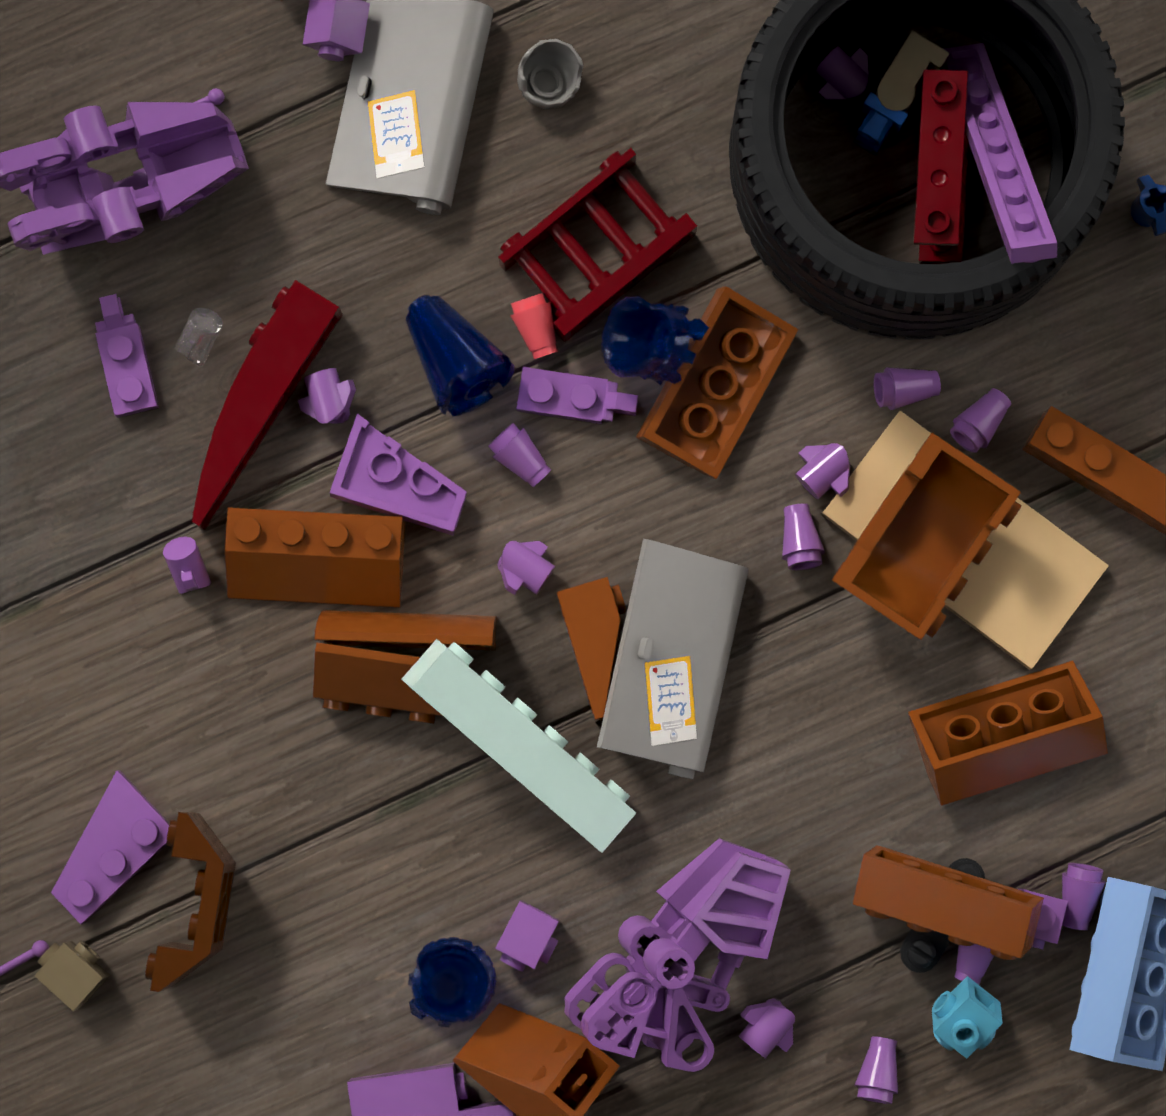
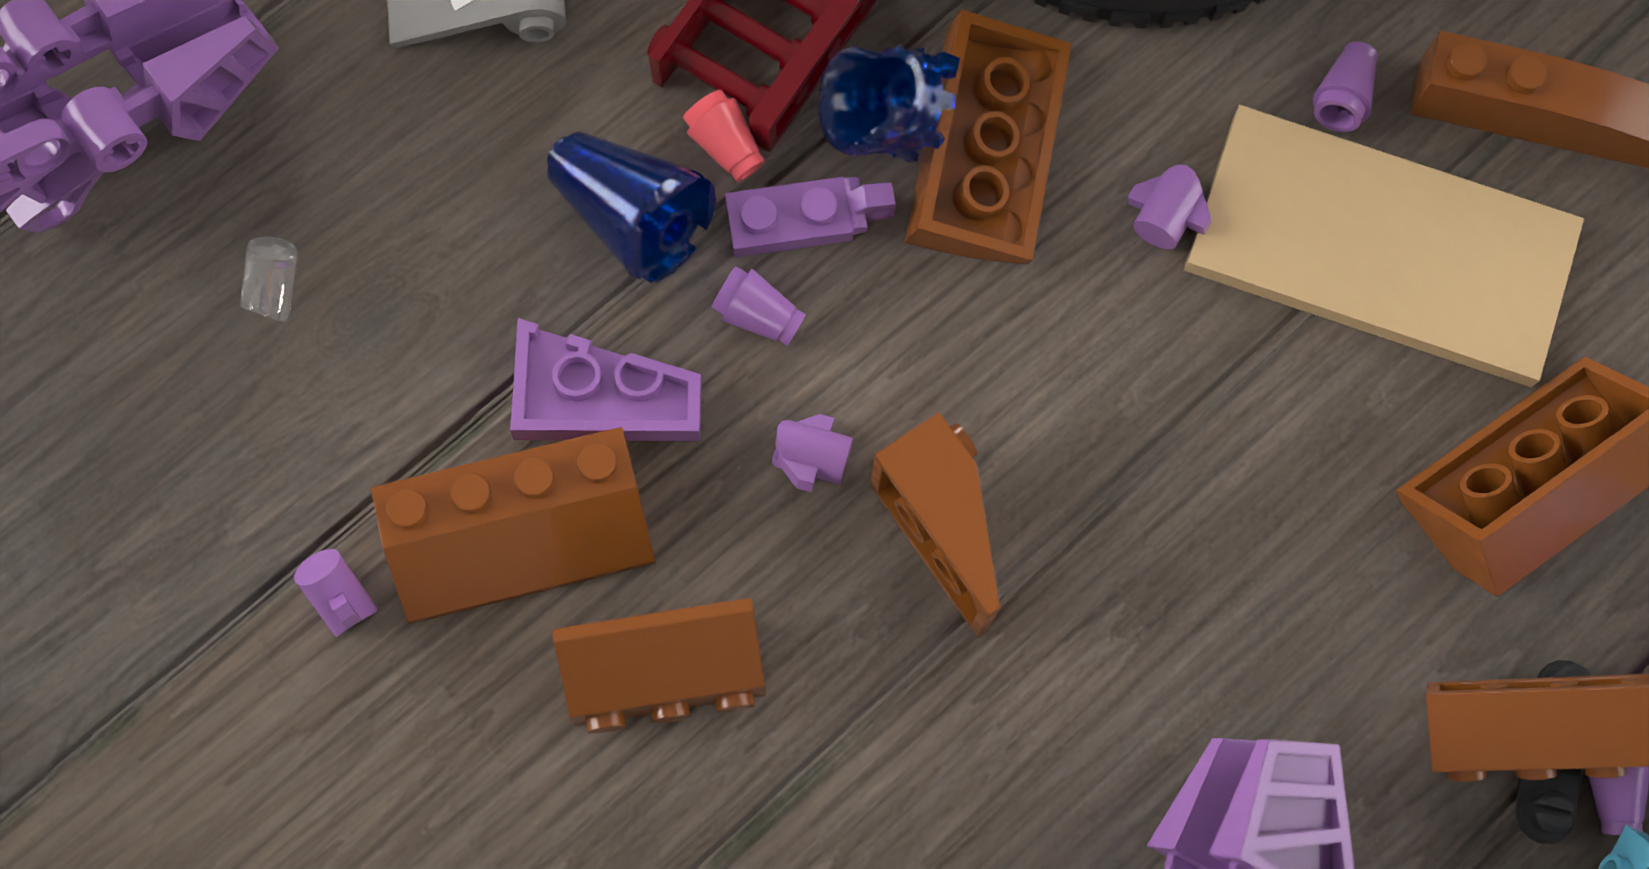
camera: 25 degrees left, 10 degrees down
medium lavender hinge [95,294,159,418] -> none
dark red slope [192,280,343,530] -> none
medium lavender piece [298,368,356,424] -> none
dark orange slope [314,610,497,651] -> none
light aqua brick [402,639,636,853] -> none
light grey door [597,539,749,779] -> none
medium lavender cone [782,504,825,570] -> none
dark orange cylinder [832,433,1022,640] -> none
medium lavender cone [874,367,941,410] -> none

